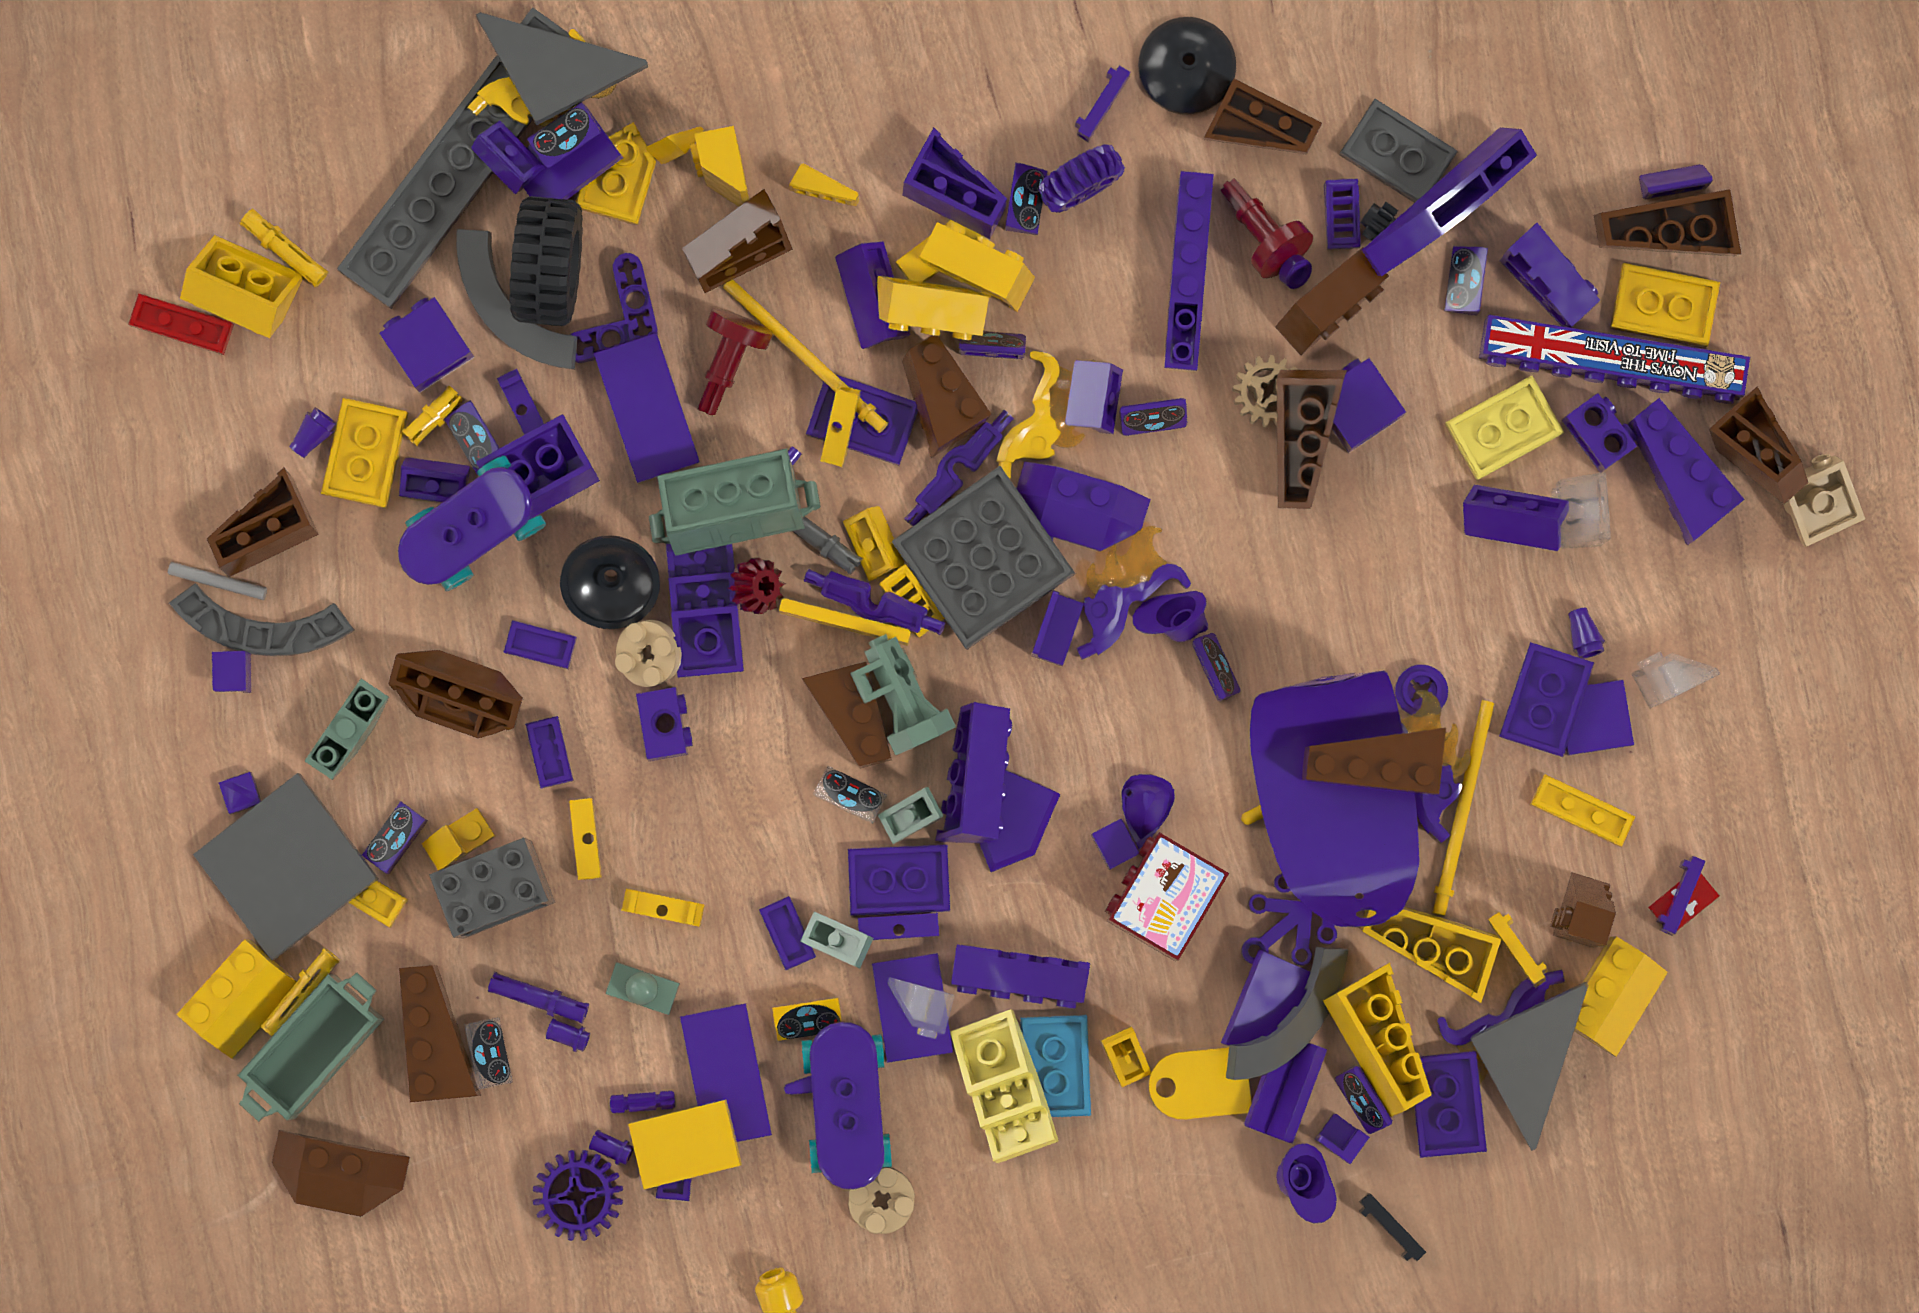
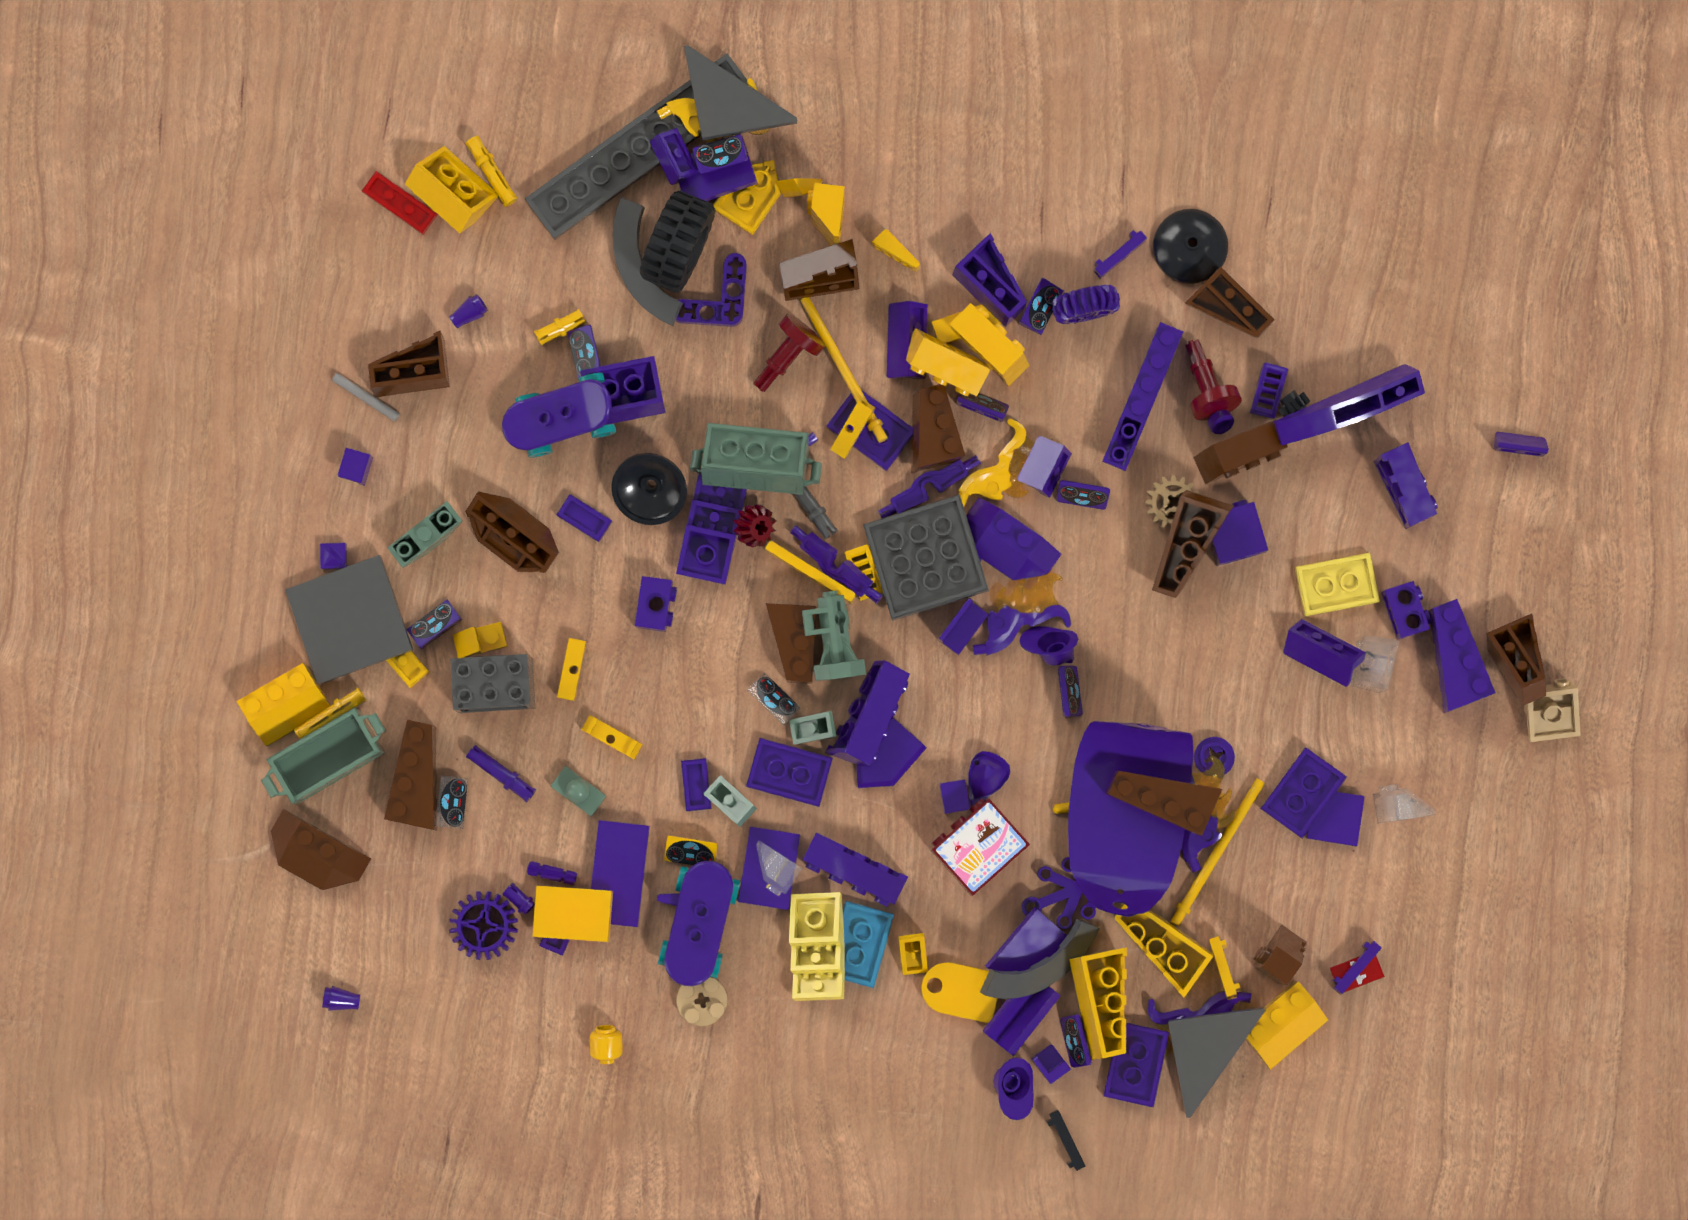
camera: 20 degrees right, 0 degrees up
dark grey tile [169,583,355,657] -> none
yellow tile [321,398,408,509] -> none
dark purple piece [379,297,474,393] -> none
dark purple slope [399,457,470,502] -> none
dark purple piece [497,369,544,435] -> none
dark purple plate [525,716,574,789] -> none
dark purple pin [546,1018,590,1052] -> none
dark purple slope [594,332,700,483] -> none
tan plate [615,620,682,687] -> none
yellow slope [843,506,905,581] -> none
dark purple piece [858,913,939,940] -> none
dark grey tile [1339,99,1458,203] -> none
slope [1444,246,1488,316] -> none
brick [1479,315,1750,404] -> none
yellow tile [1530,774,1635,847] -> none
dark purple cone [1568,607,1605,659] -> none
reddish brown wedge [1593,189,1741,256] -> none
yellow tile [1610,263,1720,348] -> none

